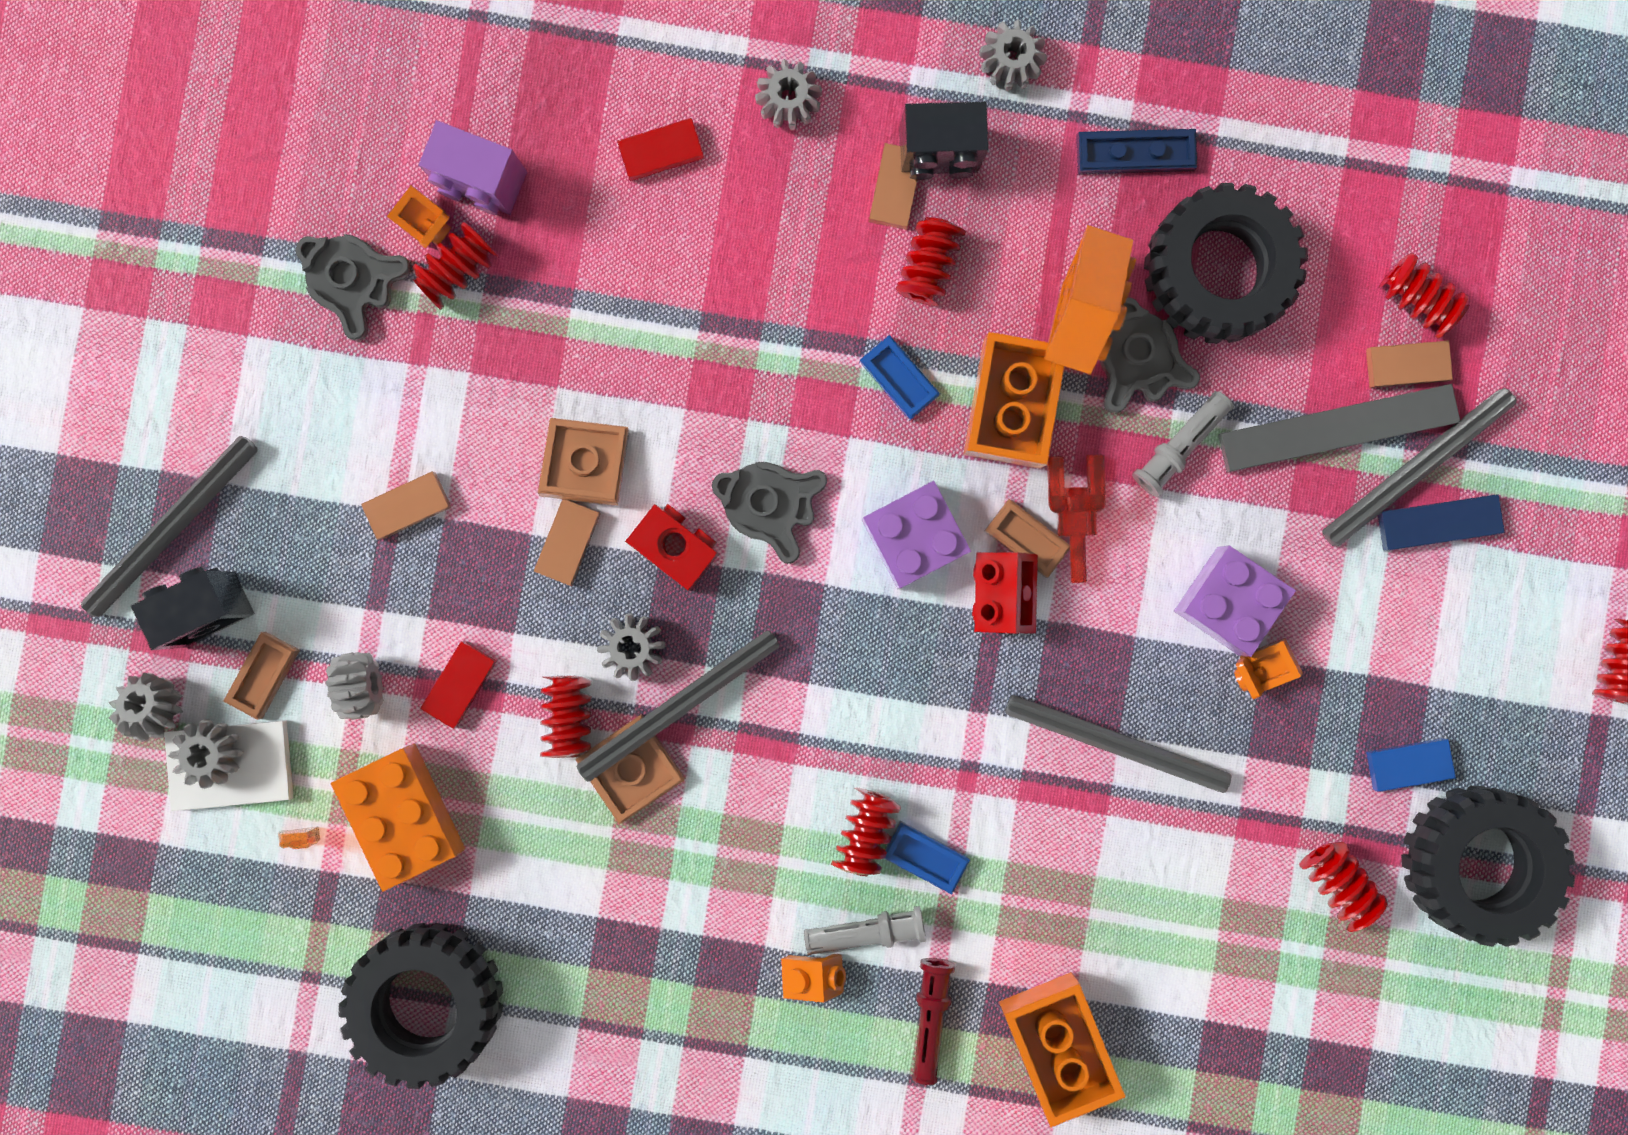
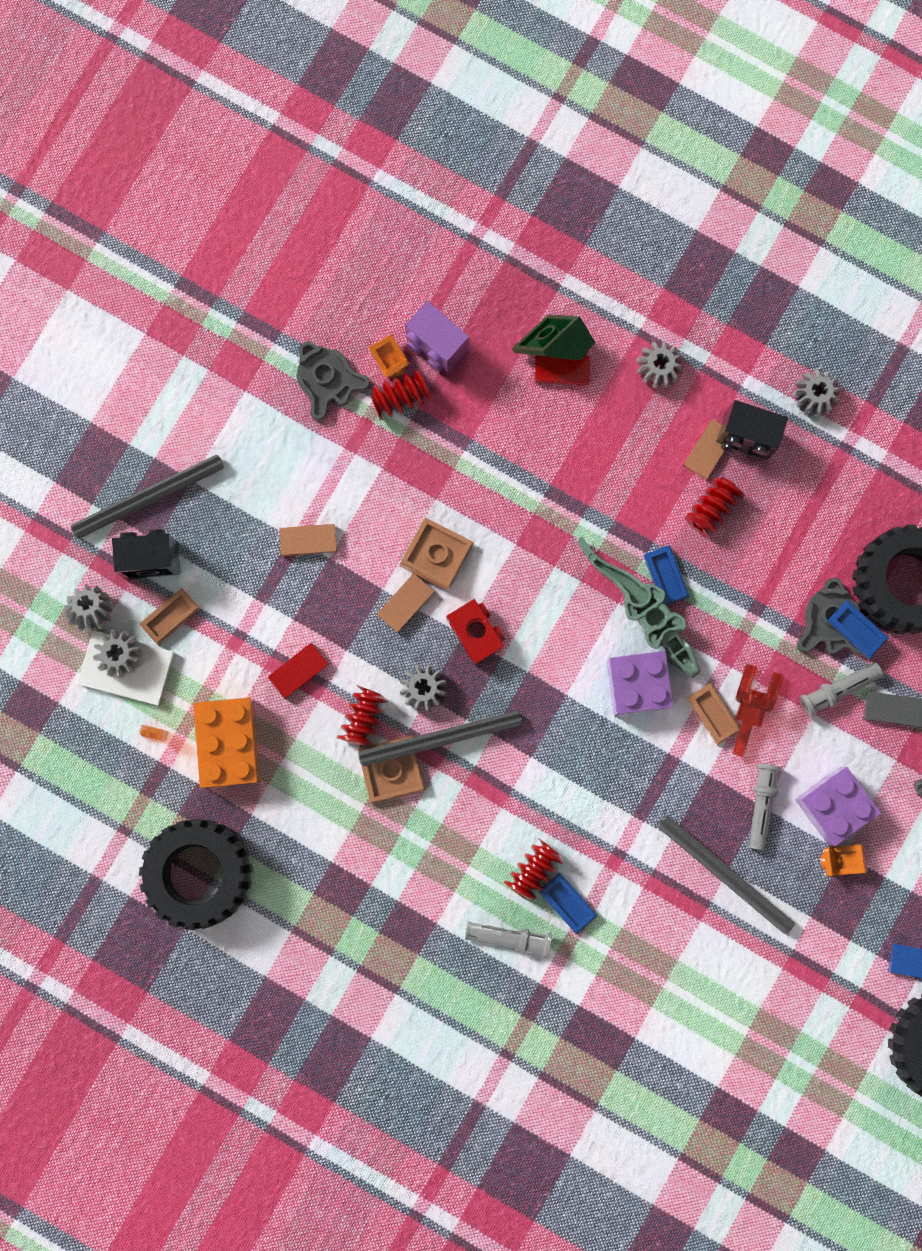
camera: 20 degrees right, 5 degrees down
light grey gear [325,652,385,720] -> none
dark grey tile [712,462,827,564] -> none
orange bracket [781,954,846,1003] -> none
dark red pin [912,958,956,1085] -> none
orange brick [963,332,1064,469] -> none
red brick [972,552,1038,634] -> none
orange brick [999,972,1125,1128] -> none
orange brick [1044,225,1136,375] -> none
dark blue tile [1076,129,1197,174] -> none
red piece [1299,842,1388,932] -> none
none -> dark green slope [512,315,595,360]
none -> sand green animal [578,537,700,678]
none -> light grey pin [747,763,783,850]
none -> blue tile [827,600,889,659]

